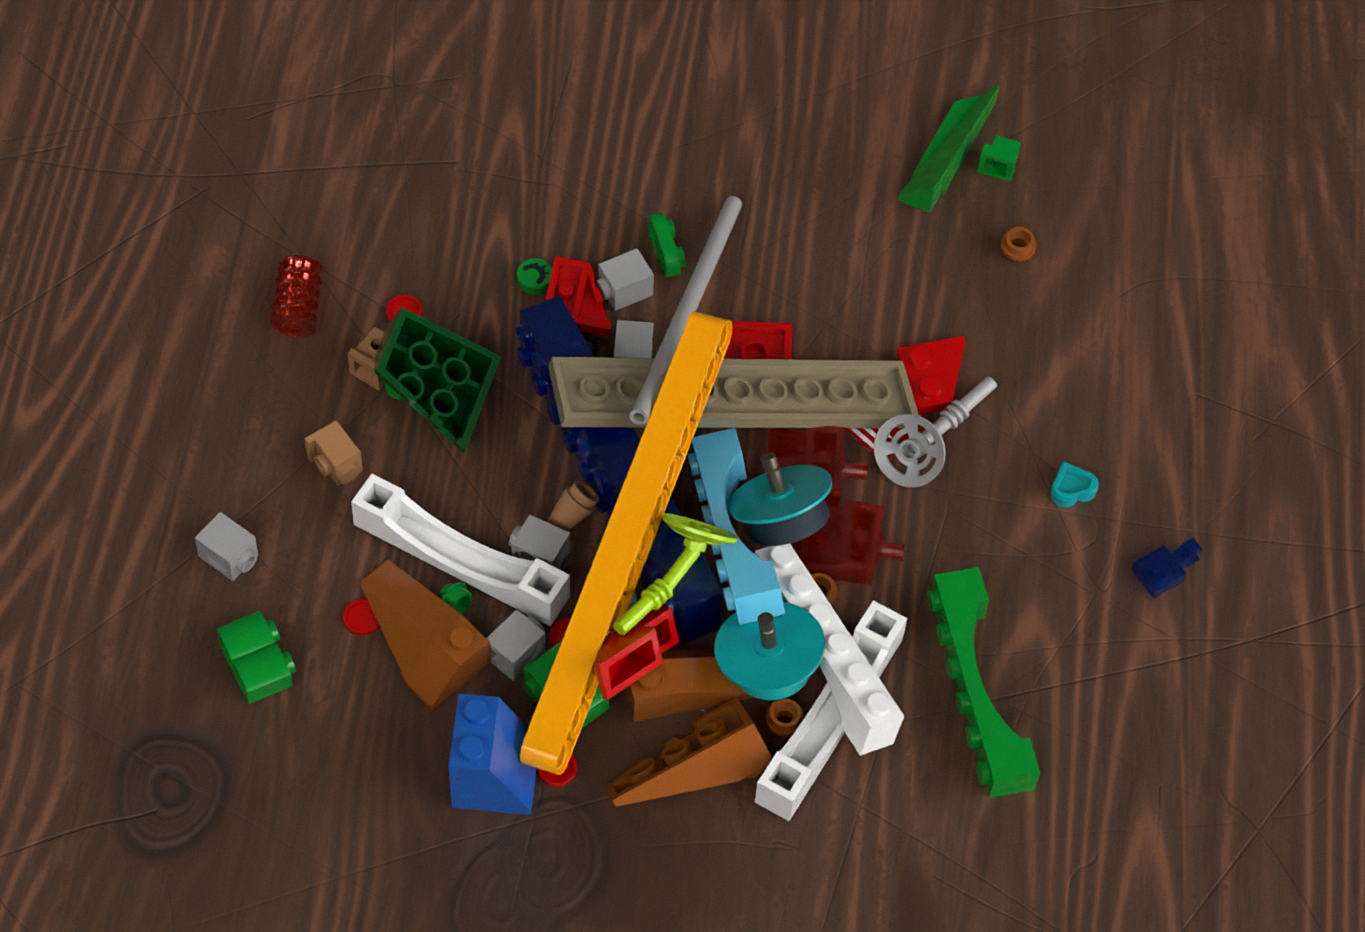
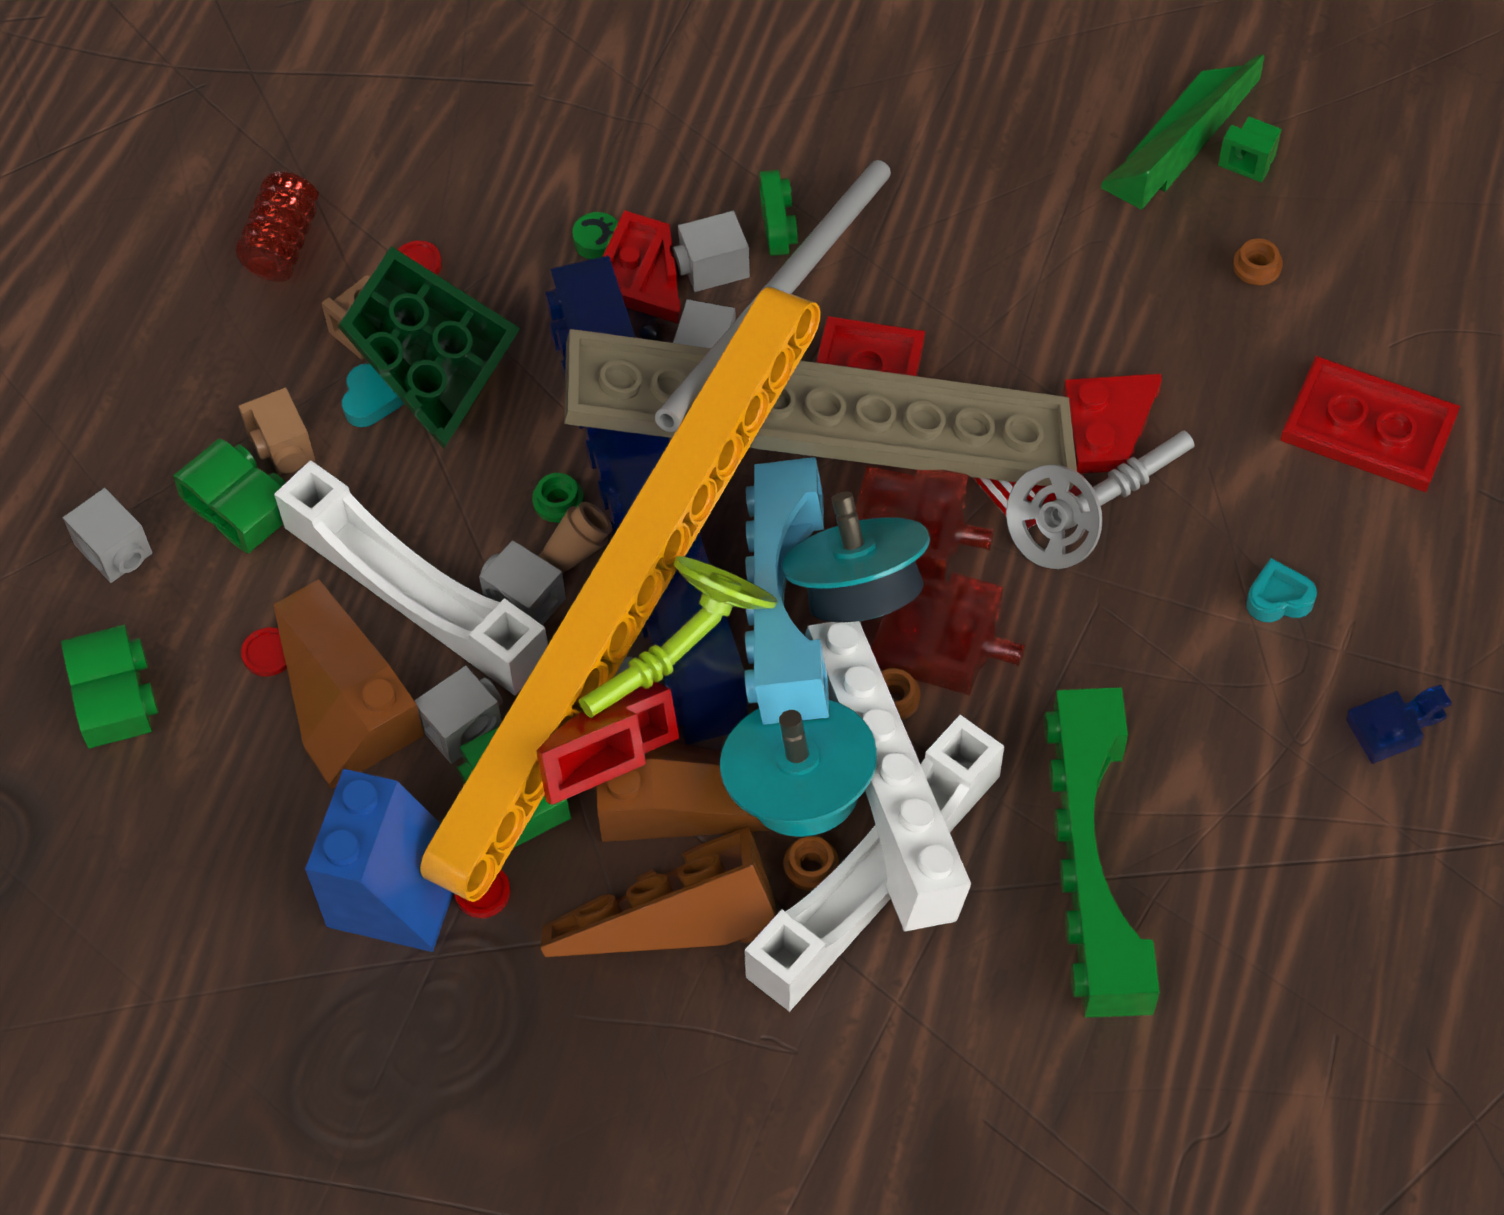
camera: 15 degrees right, 0 degrees up
green plate [438,582,473,615] -> none
none -> green brick [173,438,286,554]
none -> teal tile [342,364,404,427]
none -> green plate [532,473,584,523]
none -> red tile [1280,356,1461,492]

